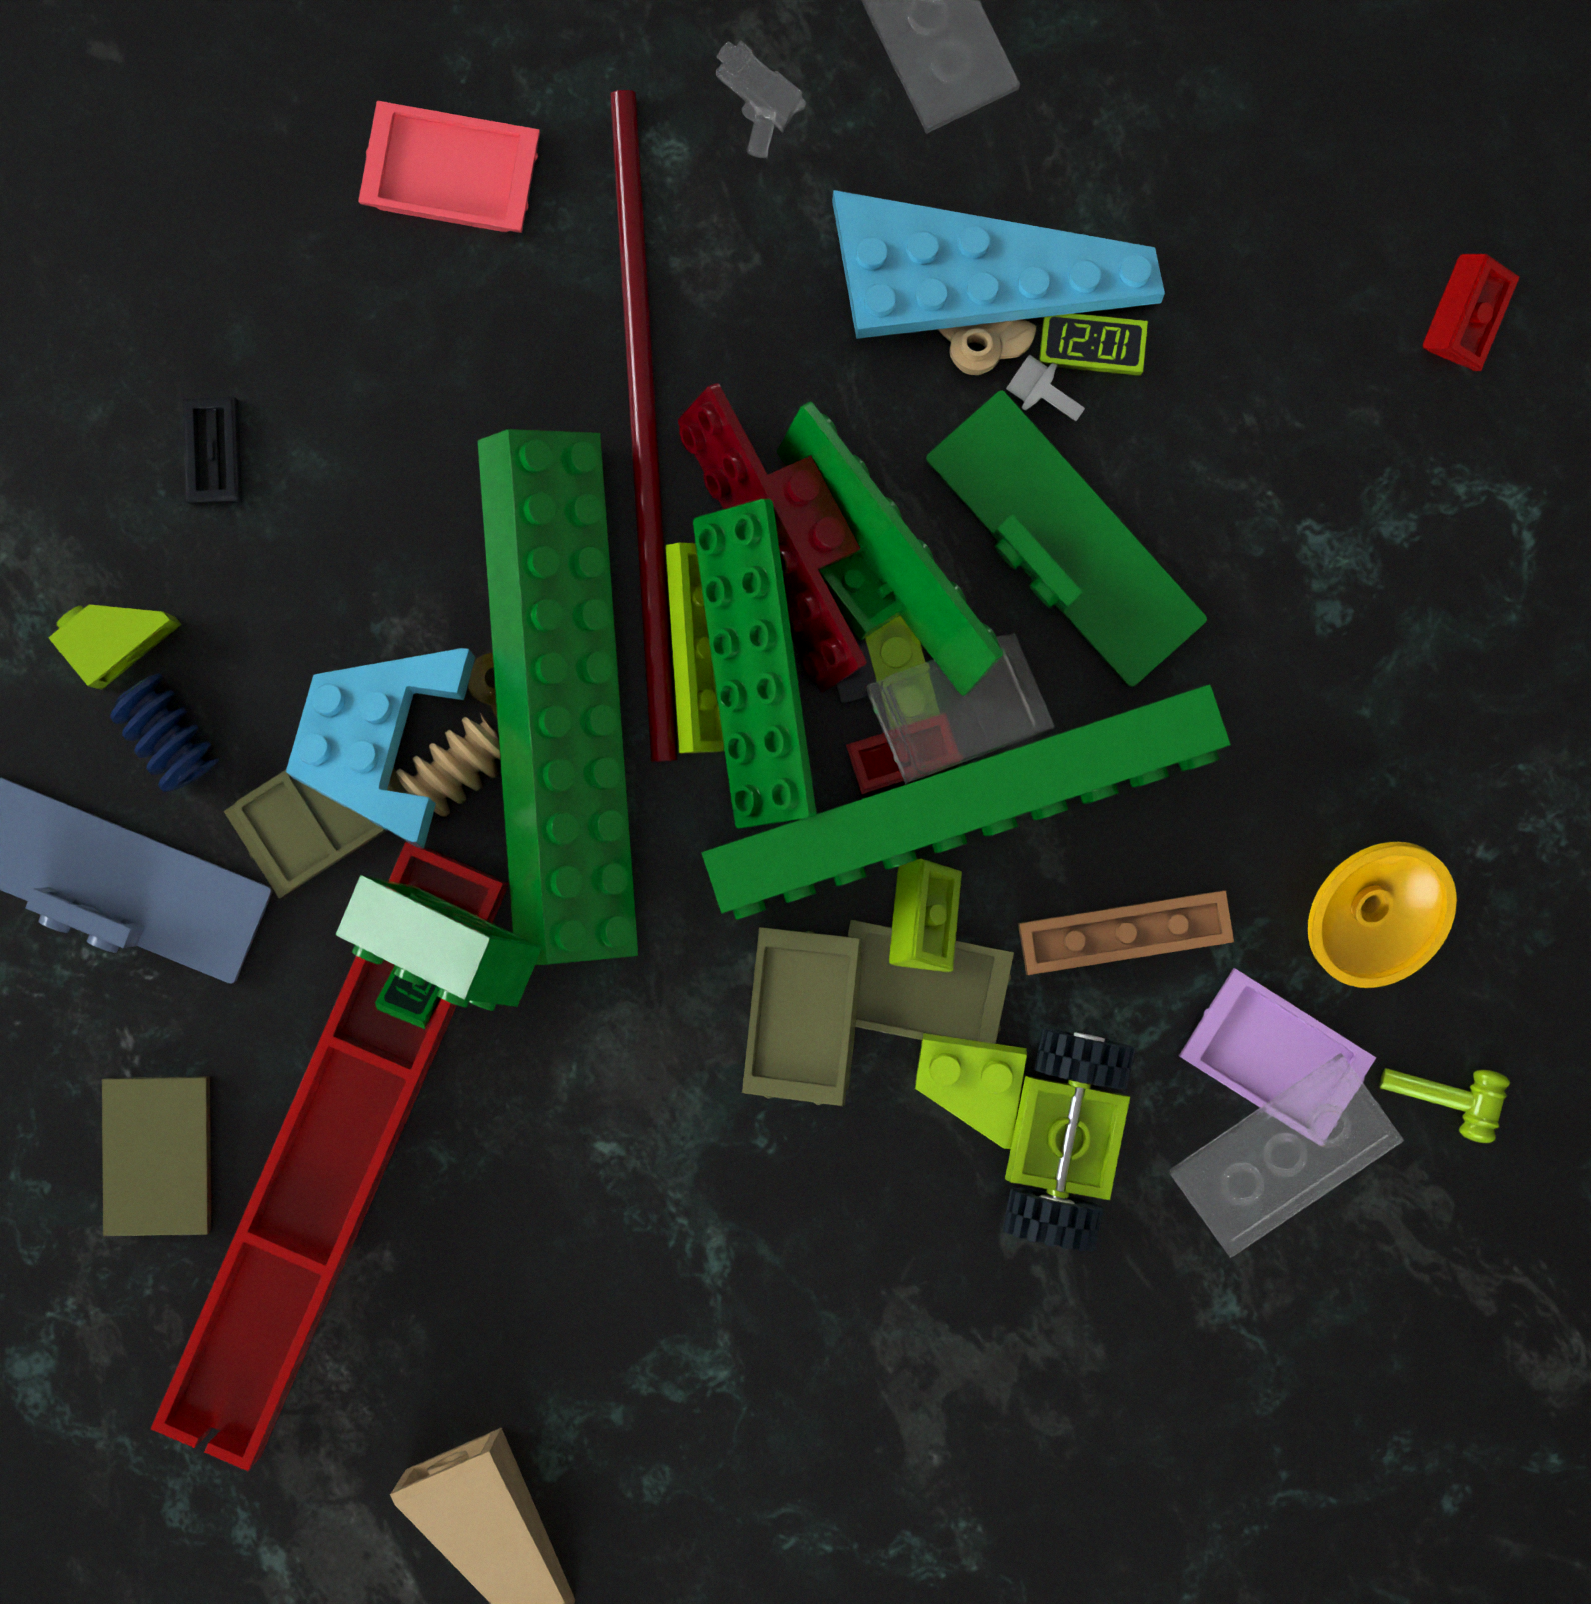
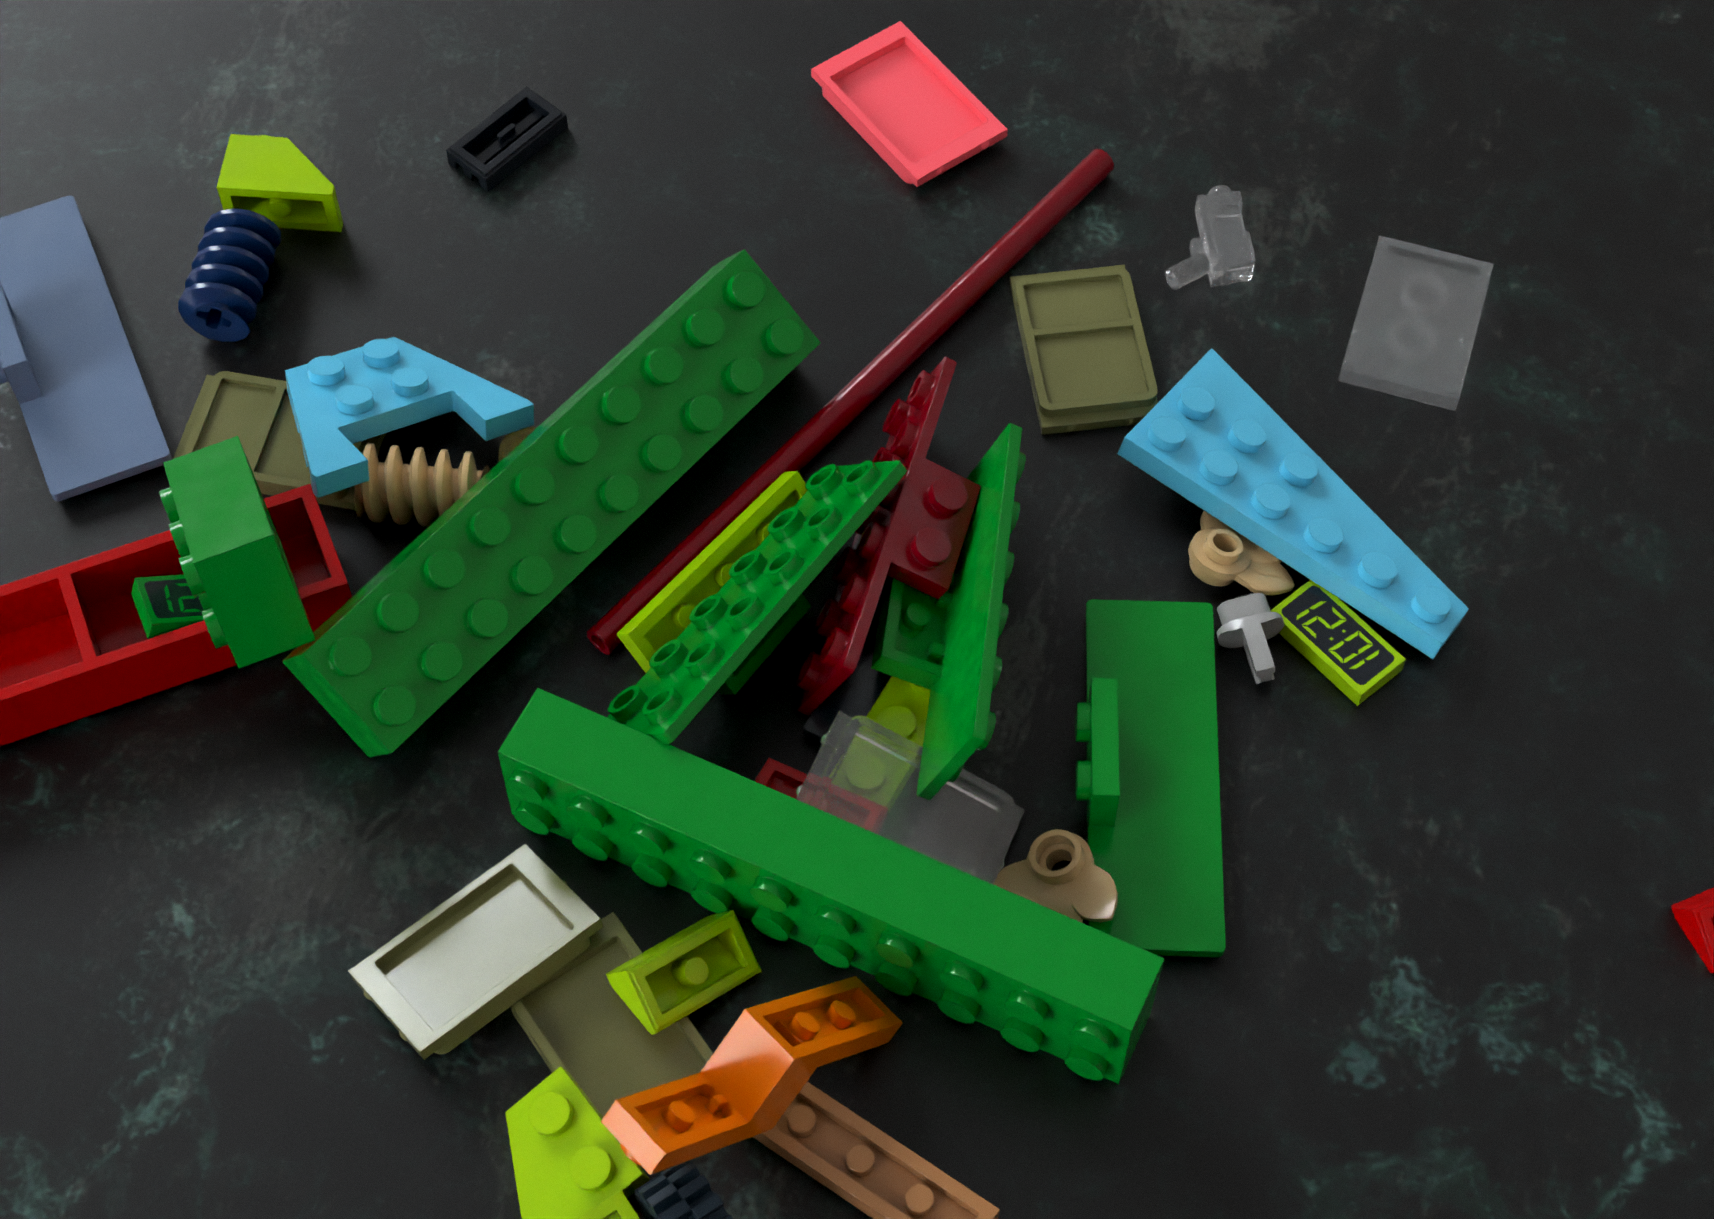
camera: 45 degrees right, 30 degrees down
none -> orange bracket [601,976,903,1175]
none -> tan plate [992,829,1118,923]
none -> olive piece [1010,265,1158,435]

